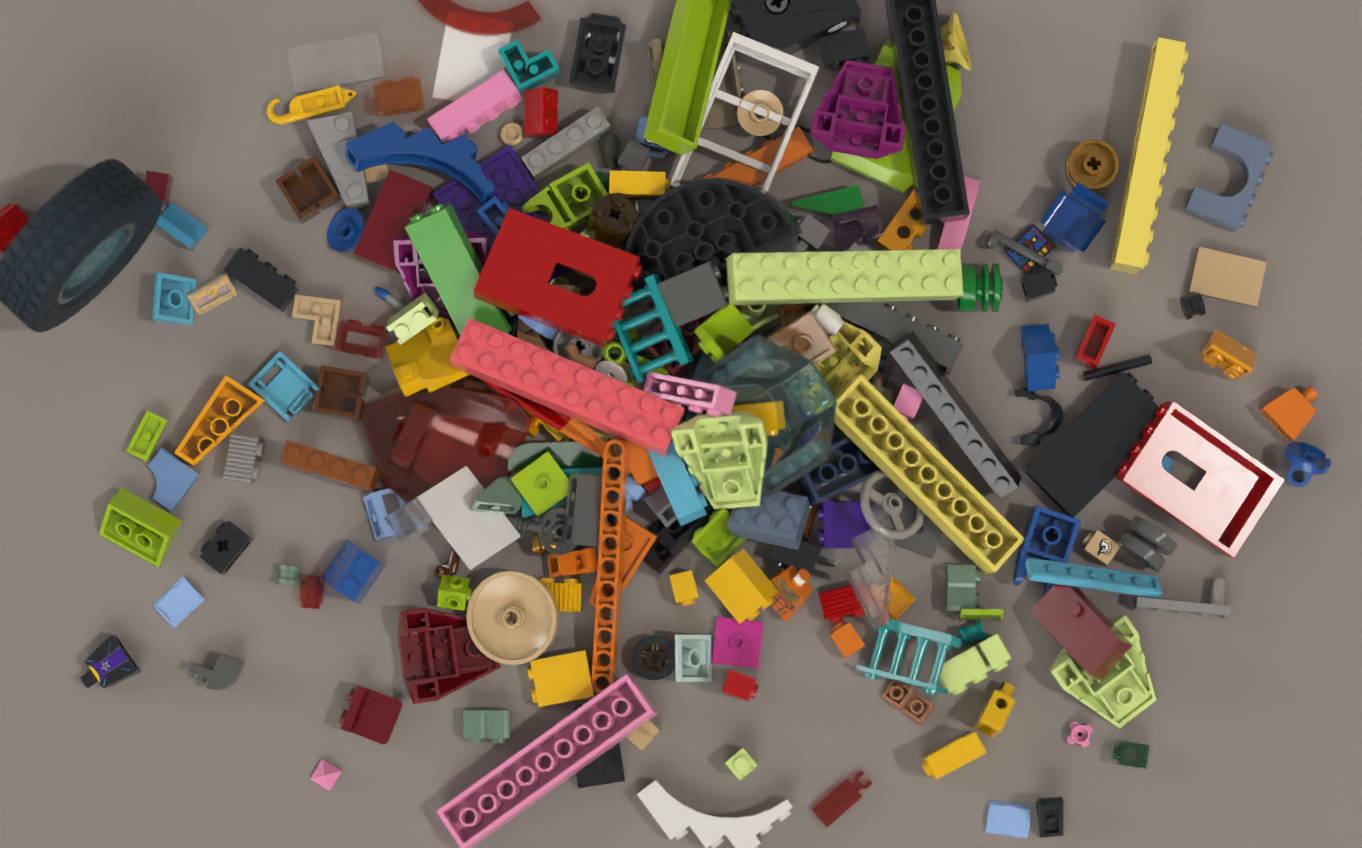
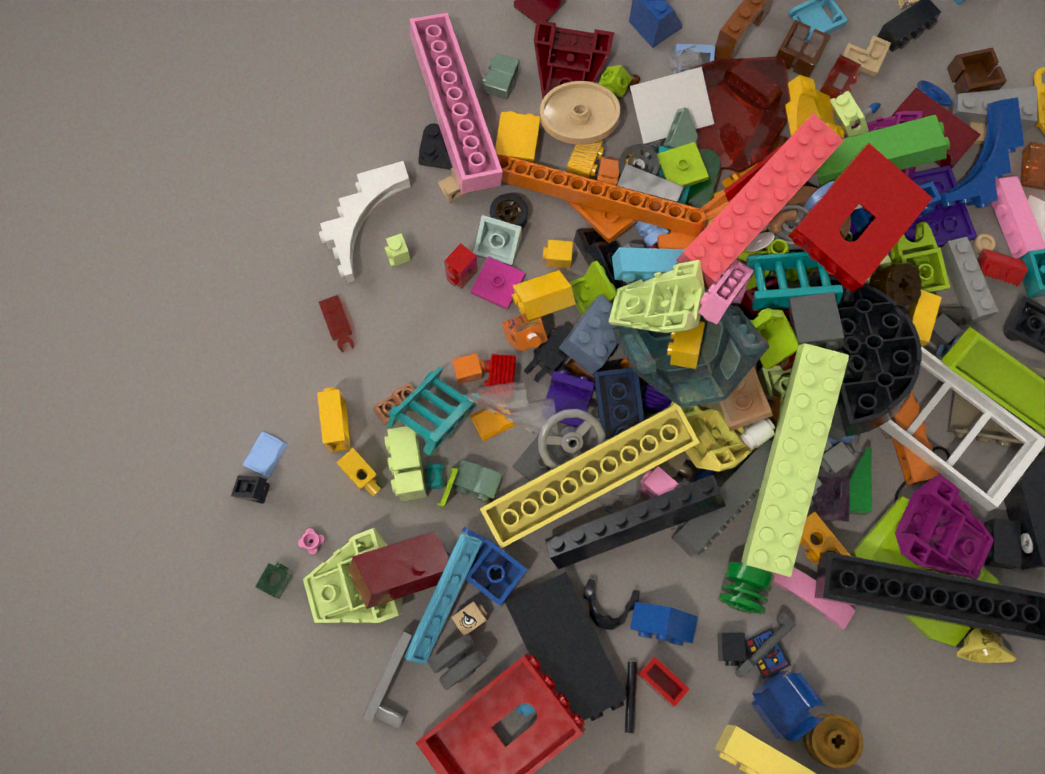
camera: 100 degrees right, 10 degrees down
tan dish [737,90,783,136] -> none

